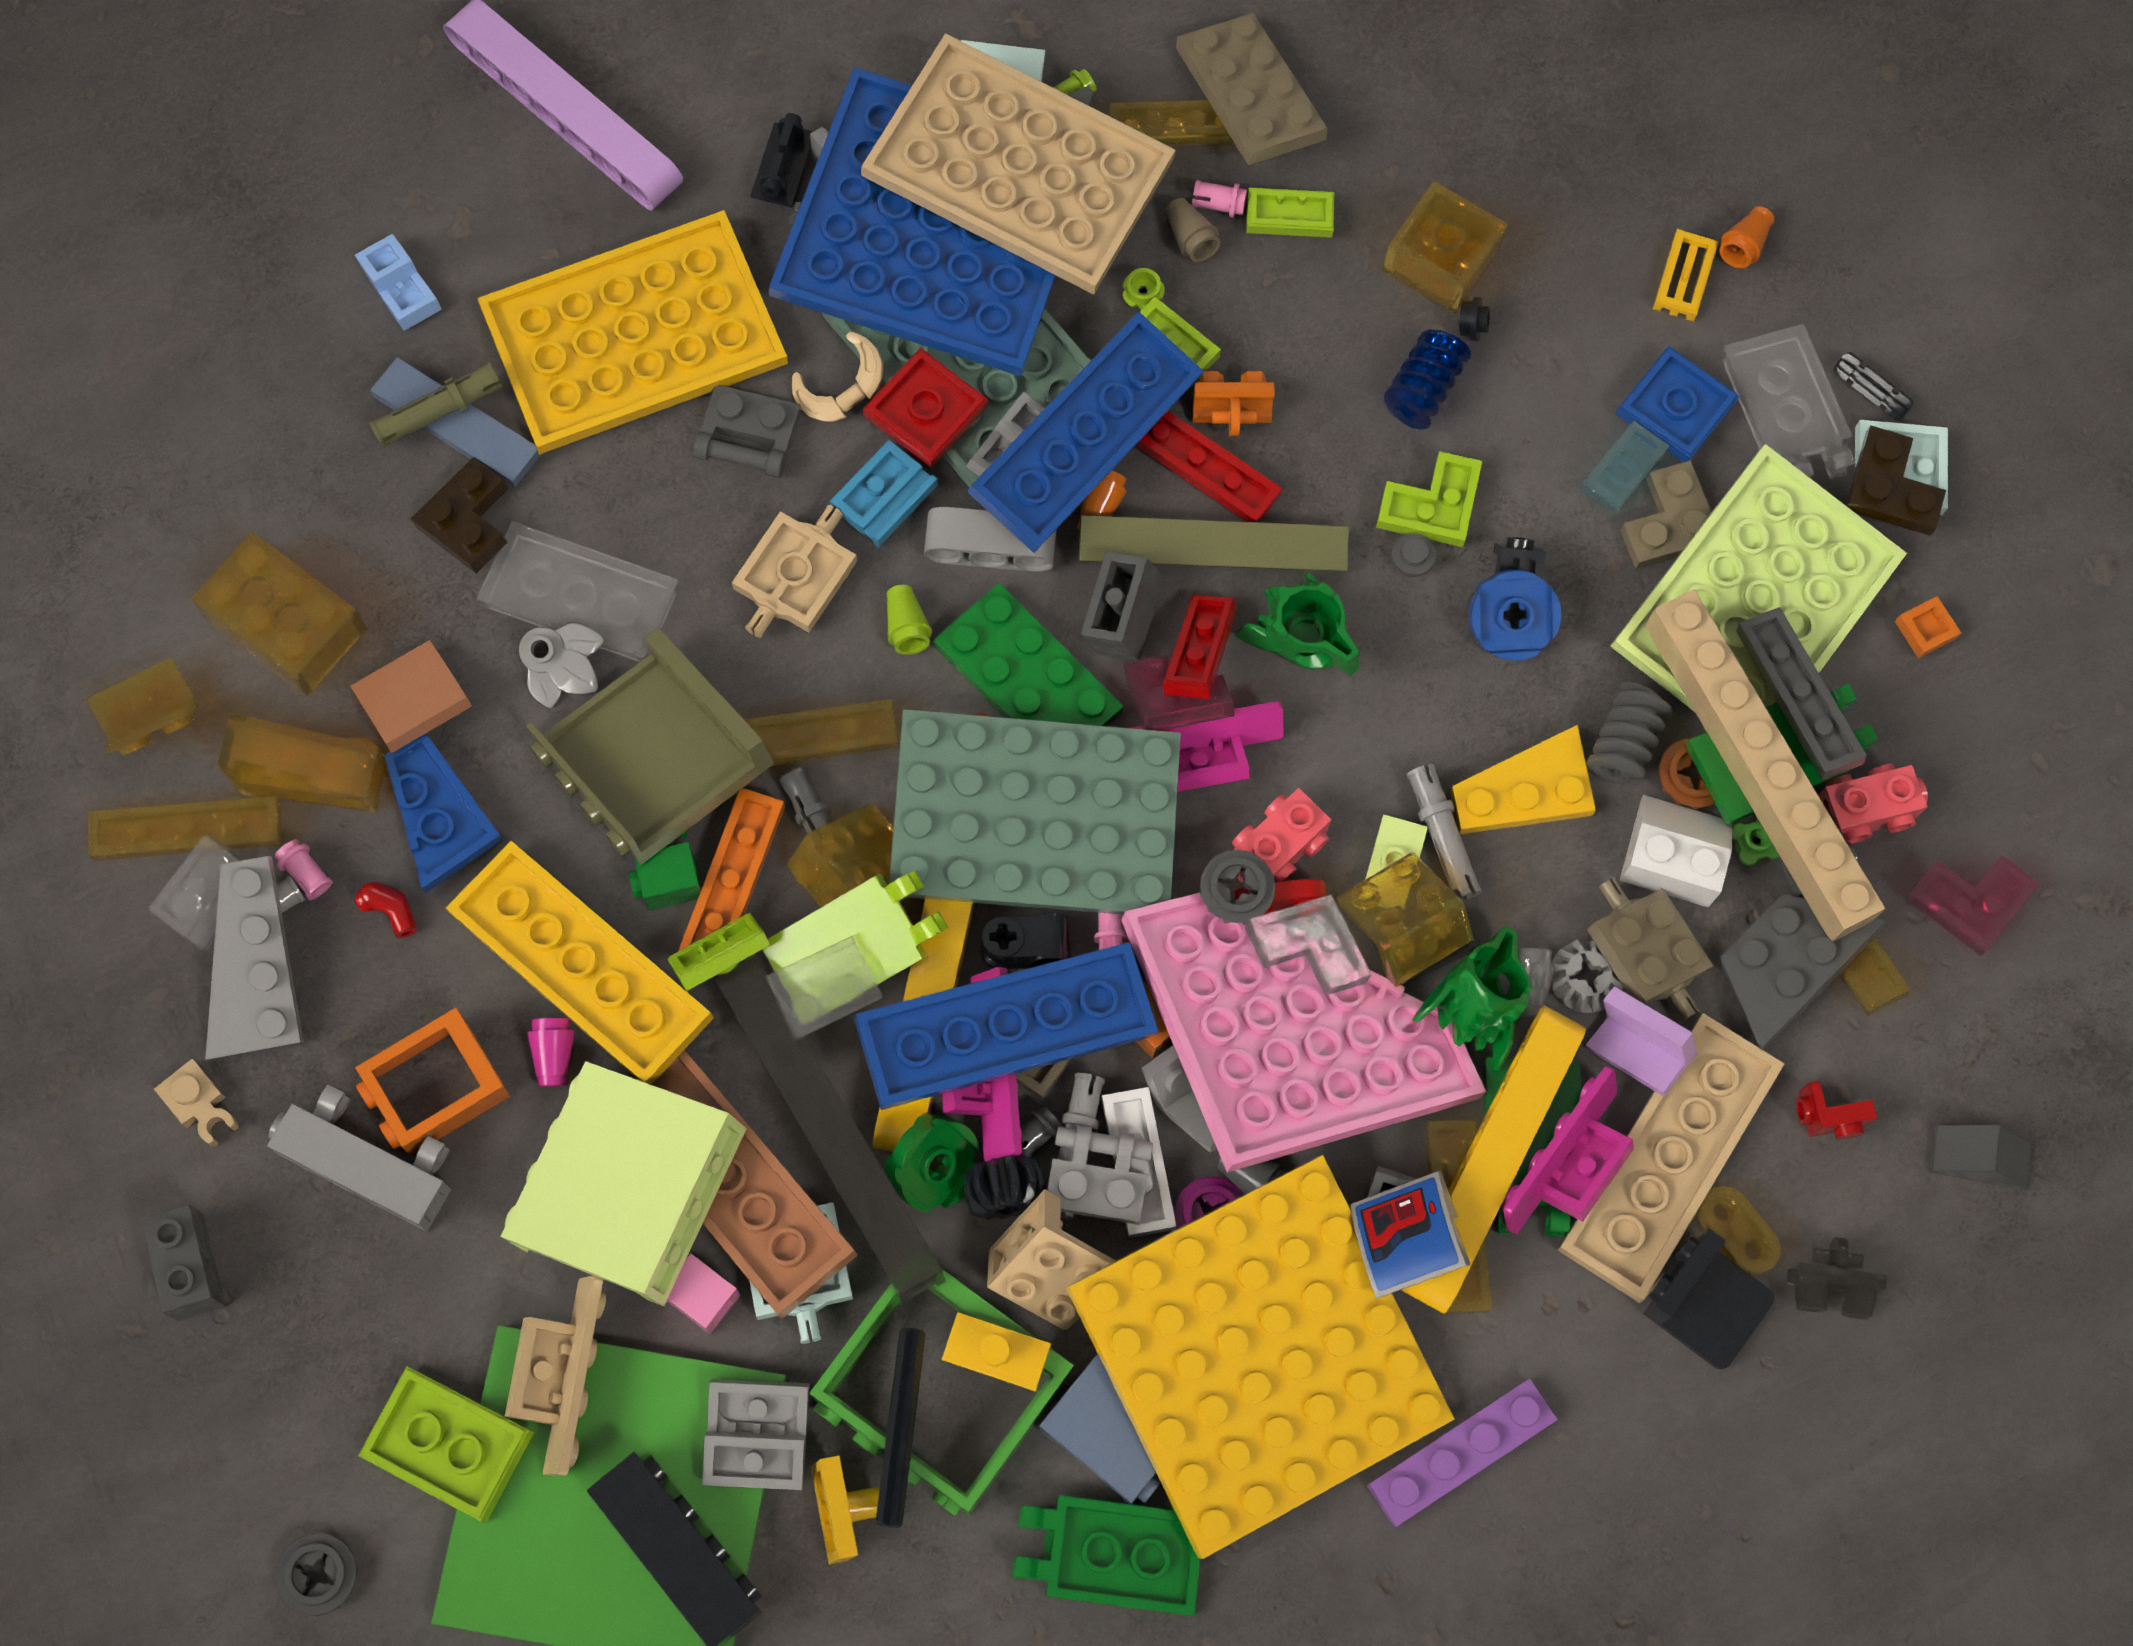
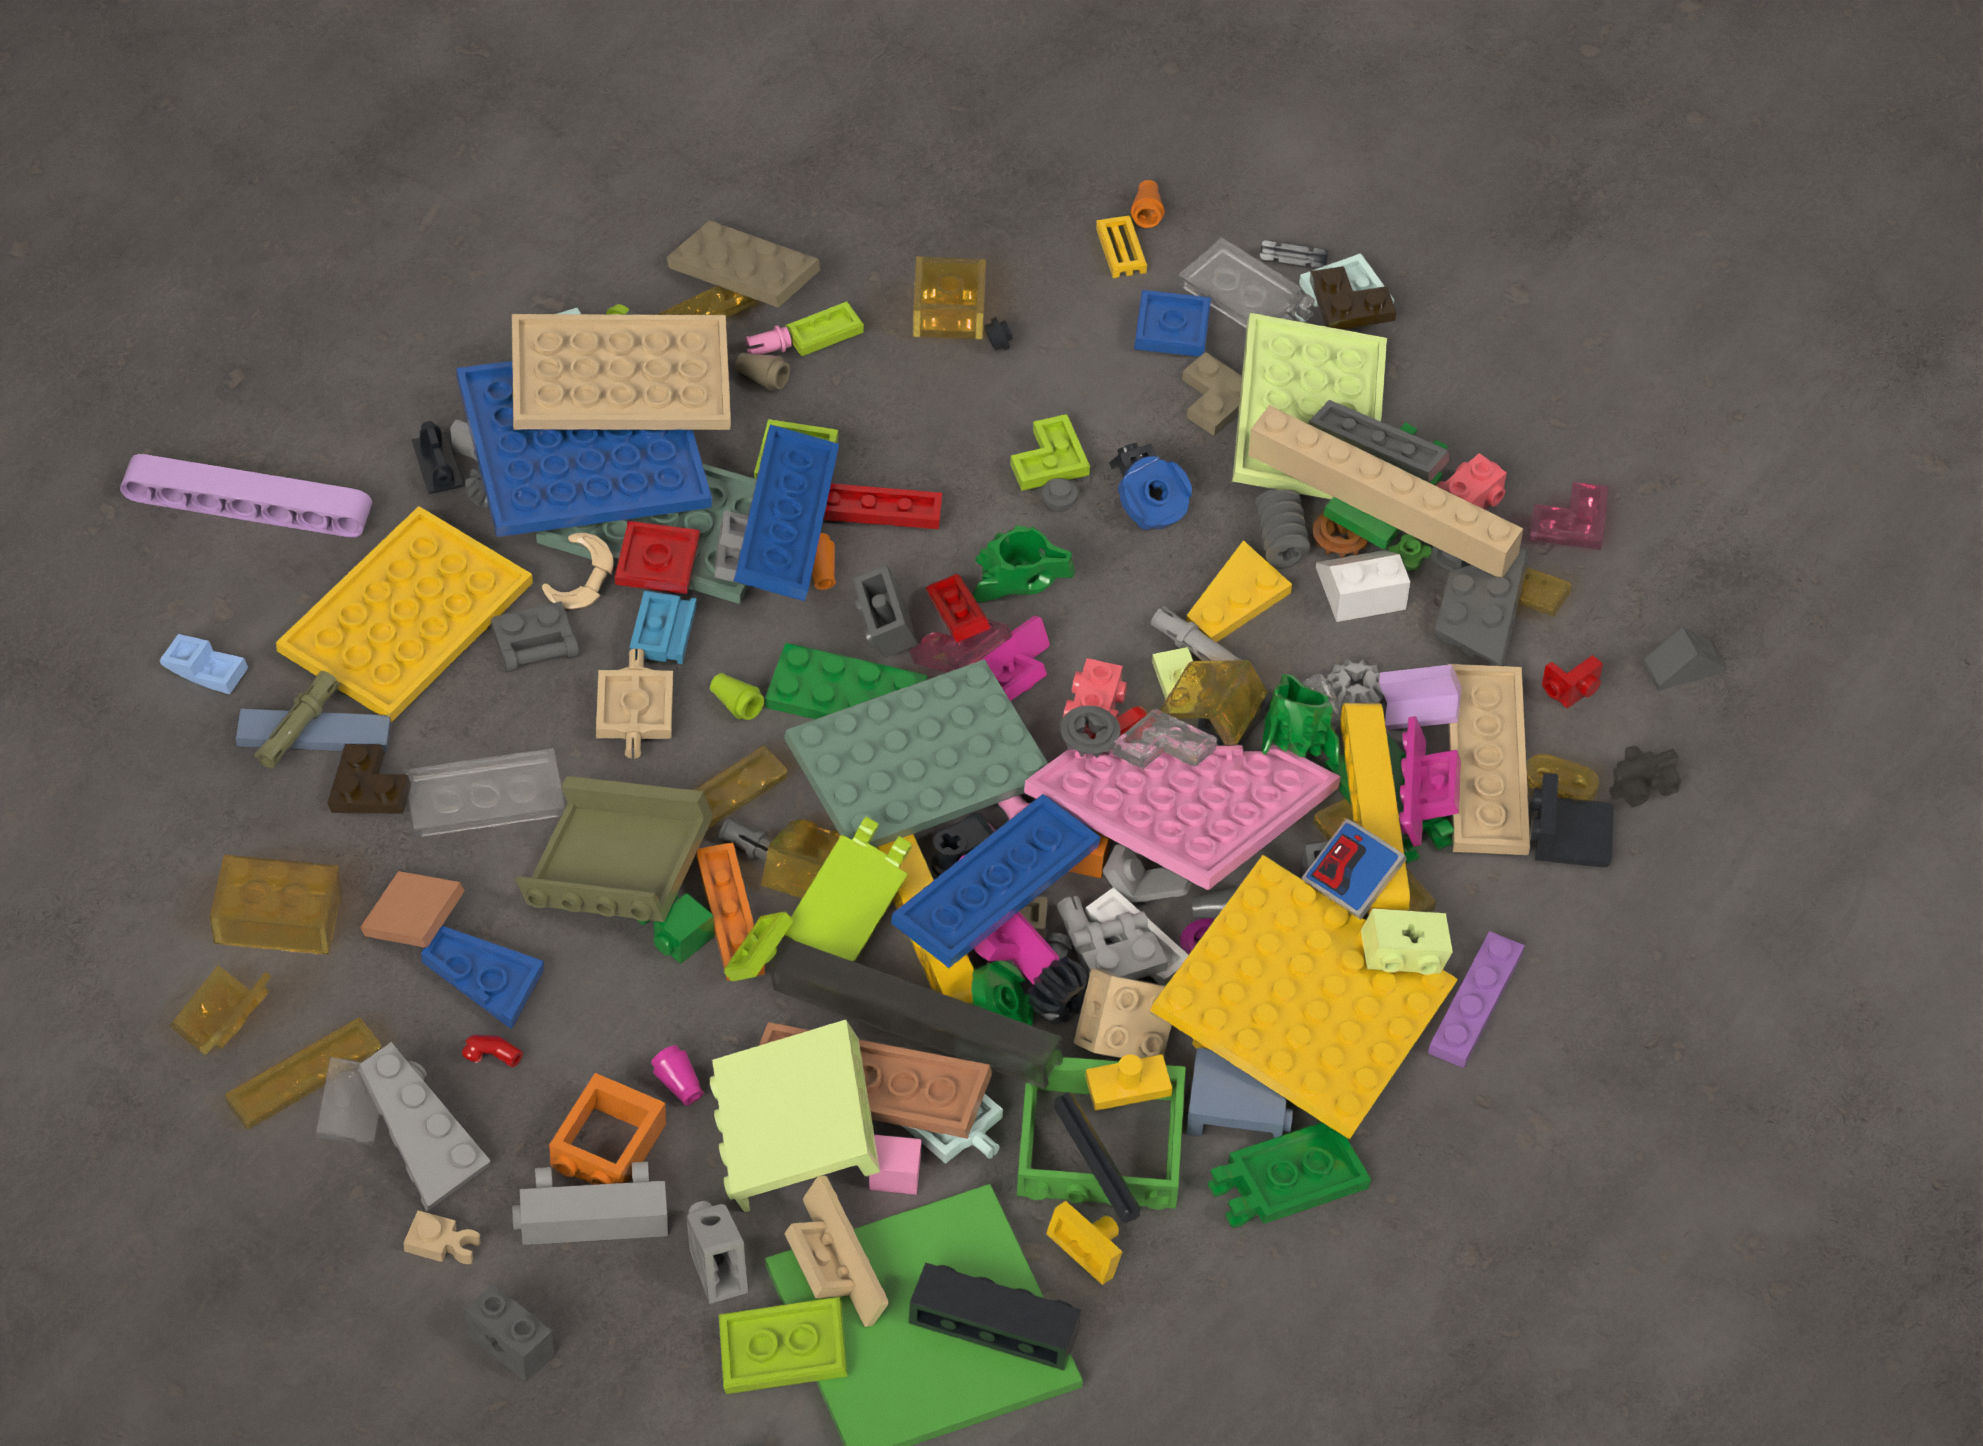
camera: 30 degrees left, 20 degrees down
clear yellow wedge [217,712,387,813] -> none
bright pink pin [275,839,333,900] -> none
yellow plate [446,841,714,1085] -> none
light grey plate [519,623,605,708] -> none
light grey slope [702,1379,810,1490] -> none
clear plate [765,935,883,1041] -> none
light grey beam [923,507,1056,572] -> none
olive tile [1079,515,1349,572] -> none
lime plate [1122,268,1165,310] -> none
orange hips [1192,371,1275,437] -> none
clear blue piece [1384,329,1471,429] -> none
clear light blue plate [1580,421,1670,515] -> none
dark tan plate [1587,877,1713,1021] -> none
orange plate [1895,596,1961,659] -> none
none -> light grey torso [686,1201,748,1304]
none -> yellowish green brick [1361,909,1453,975]

